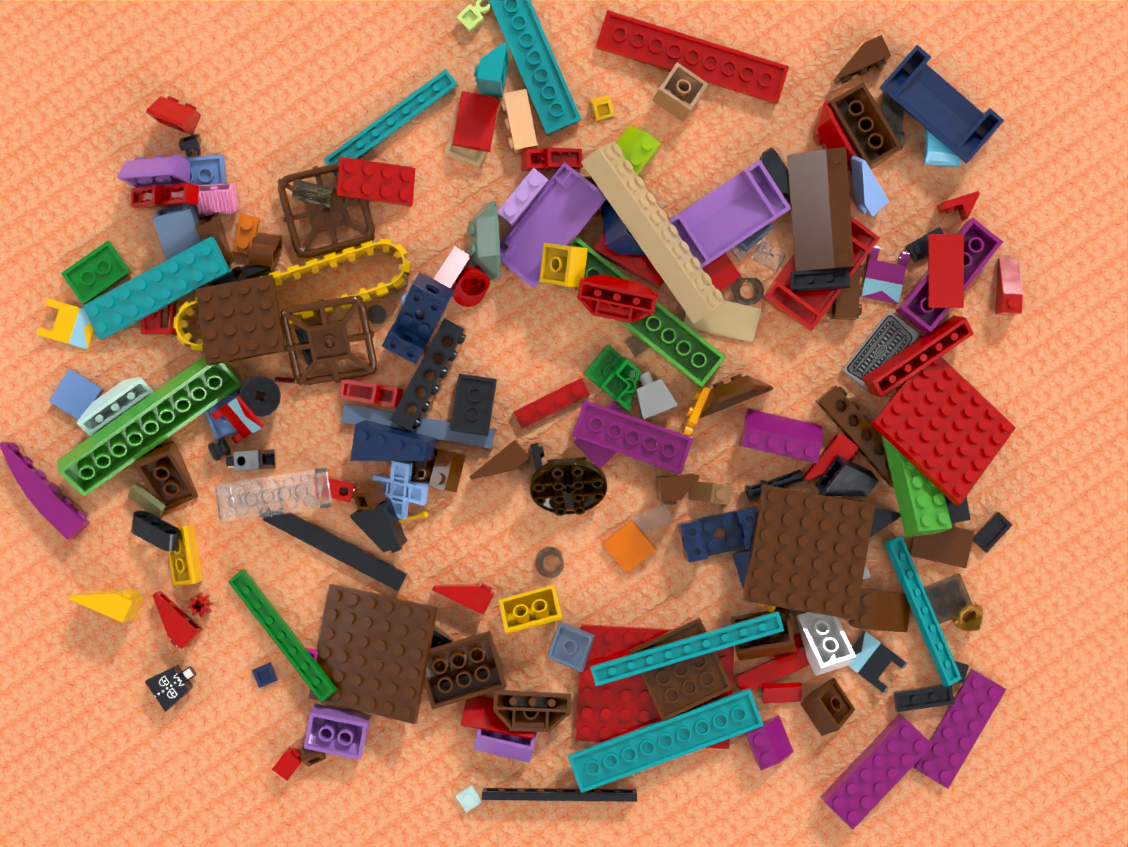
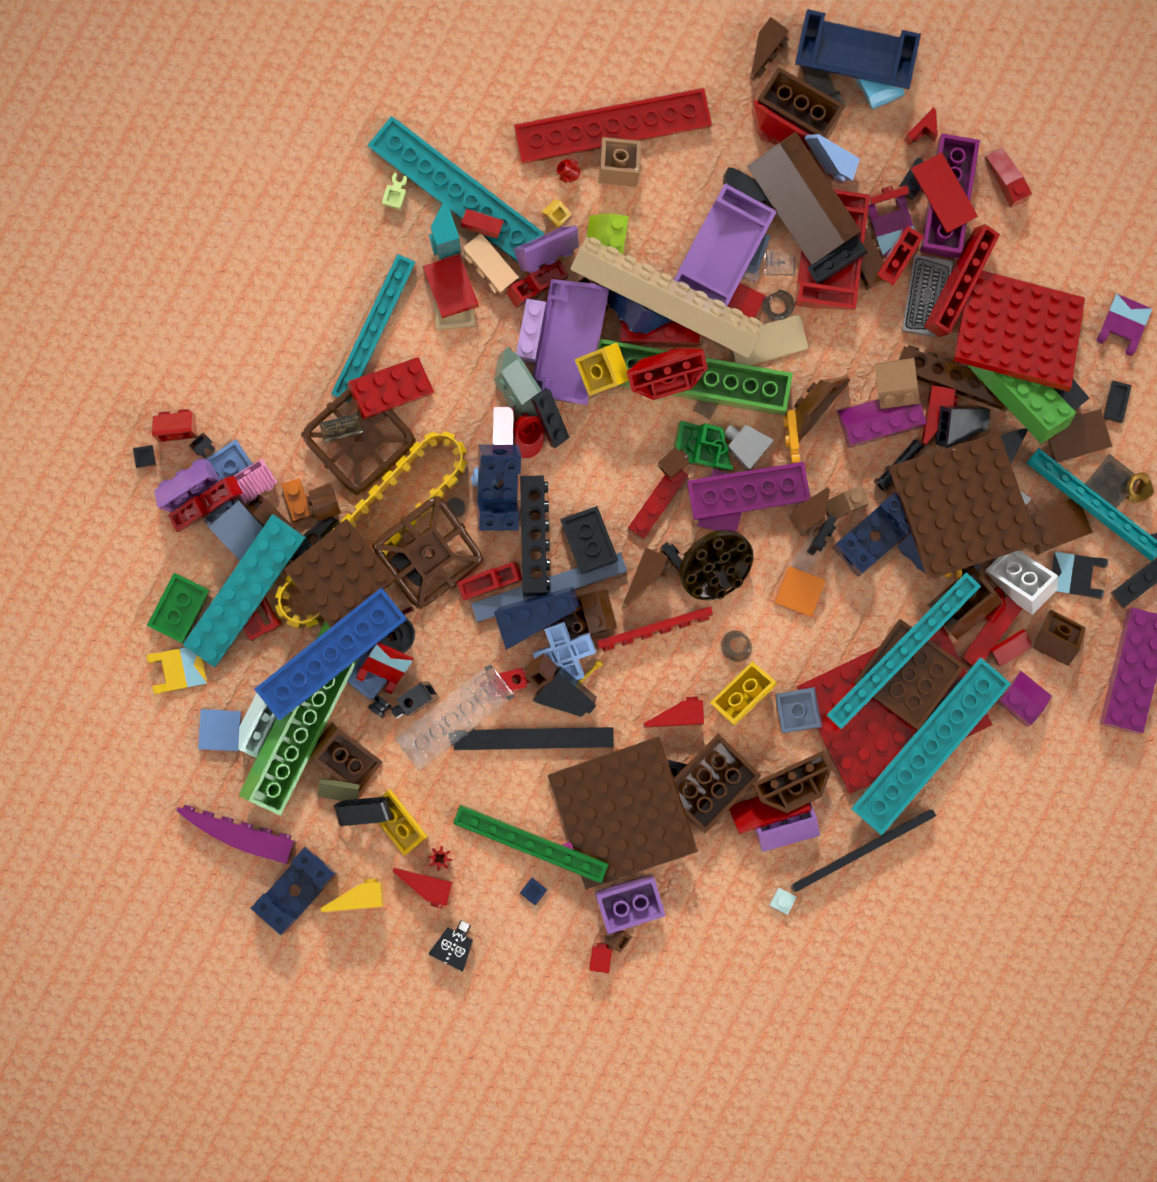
camera: 30 degrees left, 5 degrees down
none -> black tile [133,445,156,468]
none -> dark blue plate [250,847,337,935]
none -> blue plate [254,588,407,721]
none -> red tile [460,209,504,239]
none -> medium lavender slope [513,225,579,273]
none -> black plate [531,388,570,448]
none -> red gear [557,158,581,183]
none -> red plate [596,606,713,652]
none -> reddish brown brick [657,447,689,481]
none -> black plate [806,515,837,556]
none -> red plate [869,185,909,205]
none -> medium nougat slope [875,358,920,409]
none -> red slope [876,226,924,286]
none -> magenta flag [1096,293,1152,356]

